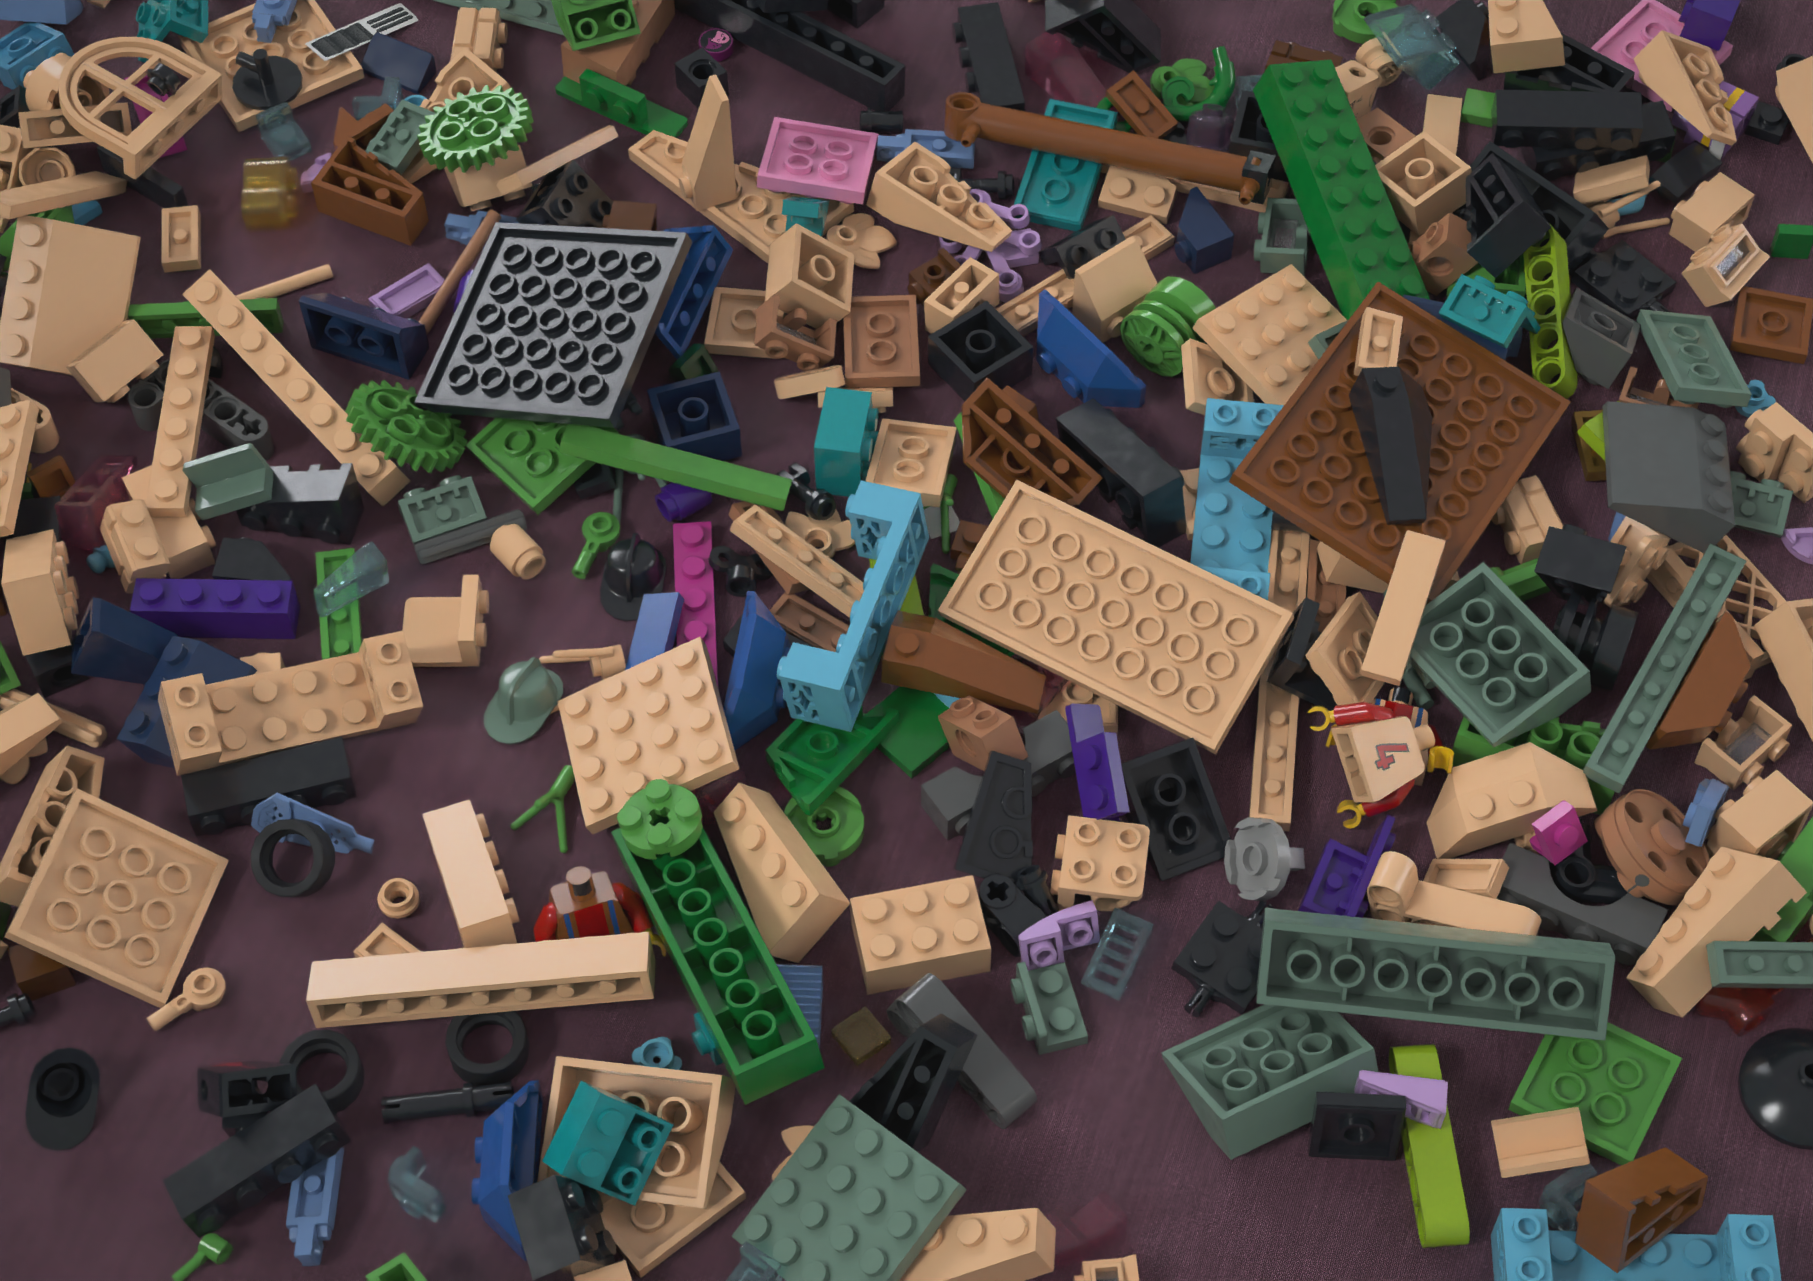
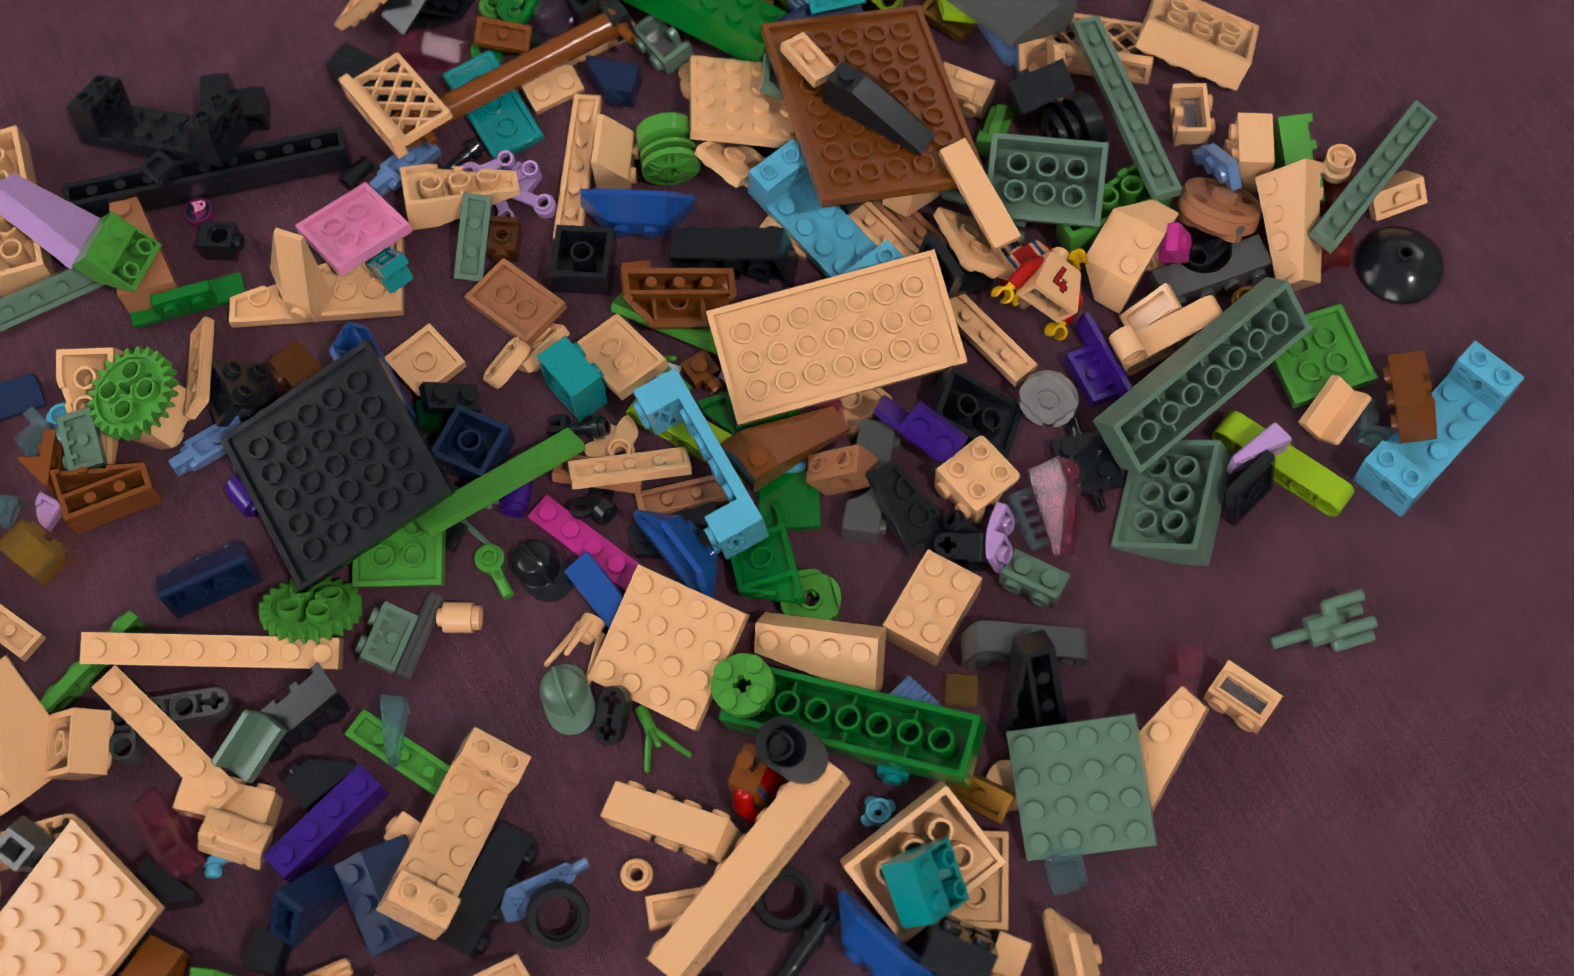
camera: 45 degrees left, 10 degrees up
light nougat brick [1,529,79,656] -> none
dark orange tile [26,455,81,500] -> none
light nougat bar [235,264,333,300] -> none
lavender tile [368,263,445,319] -> none
light nougat bracket [402,575,489,667] -> none
nougat bar [418,210,502,335] -> none
light nougat brick [450,7,508,72] -> none
nougat window [754,294,837,371] -> none
light nougat brick [765,223,854,329] -> none
light nougat plate [826,213,897,269] -> none
light nougat brick [924,257,999,334] -> none
black bracket [1038,215,1126,279] -> none
dark orange wedge [1645,611,1751,750] -> none
none -> light nougat fence [338,52,453,159]
none -> black plate [419,382,483,414]
none -> sand green plate [454,192,492,282]
none -> black beam [594,685,631,745]
none -> black piece [756,717,828,784]
none -> pearl gold plate [948,772,1016,824]
none -> clear pink slope [1028,456,1082,557]

